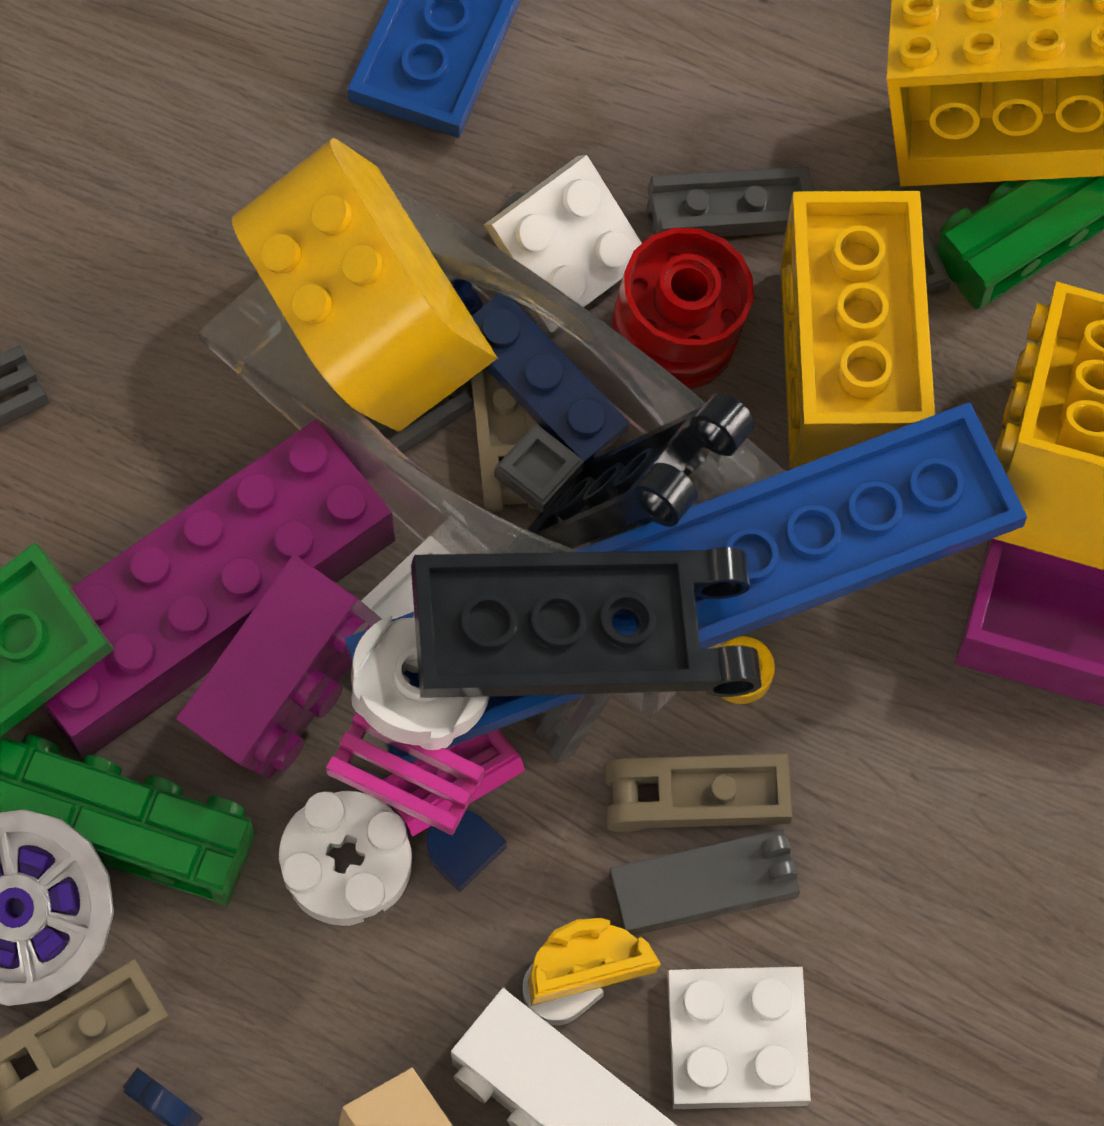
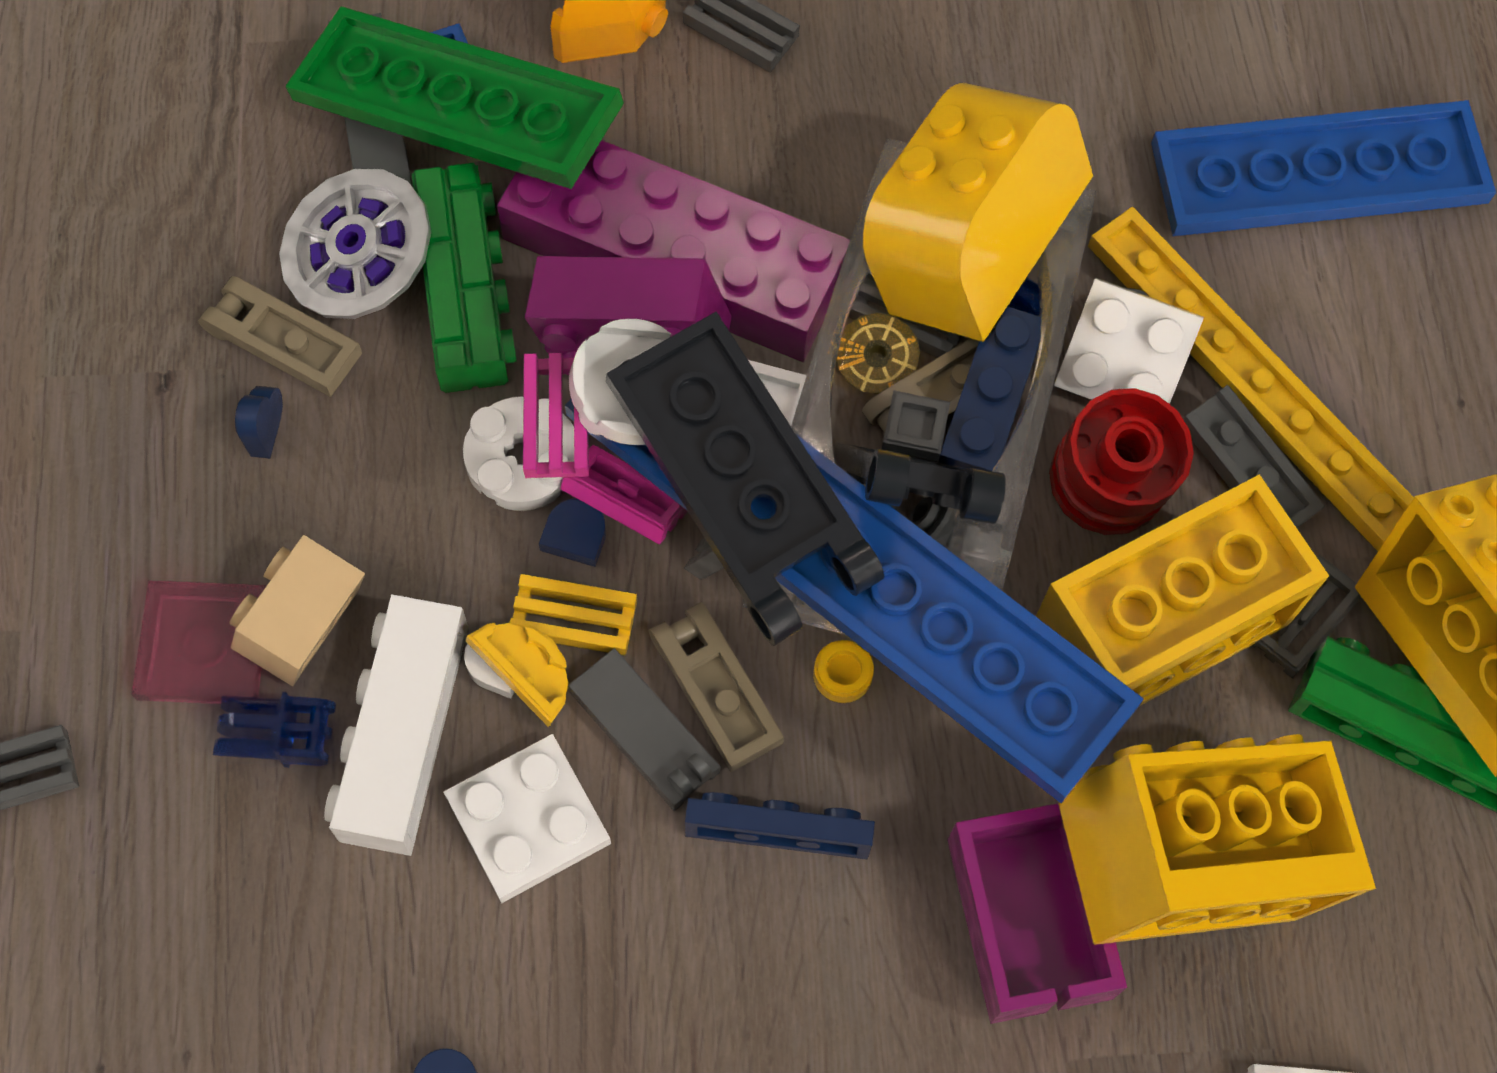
camera: 60 degrees right, 0 degrees up
none -> yellow tile [510,574,637,656]
none -> dark blue plate [685,792,875,860]
none -> clear yellow piece [835,313,920,394]
none -> yellow plate [1088,206,1414,551]

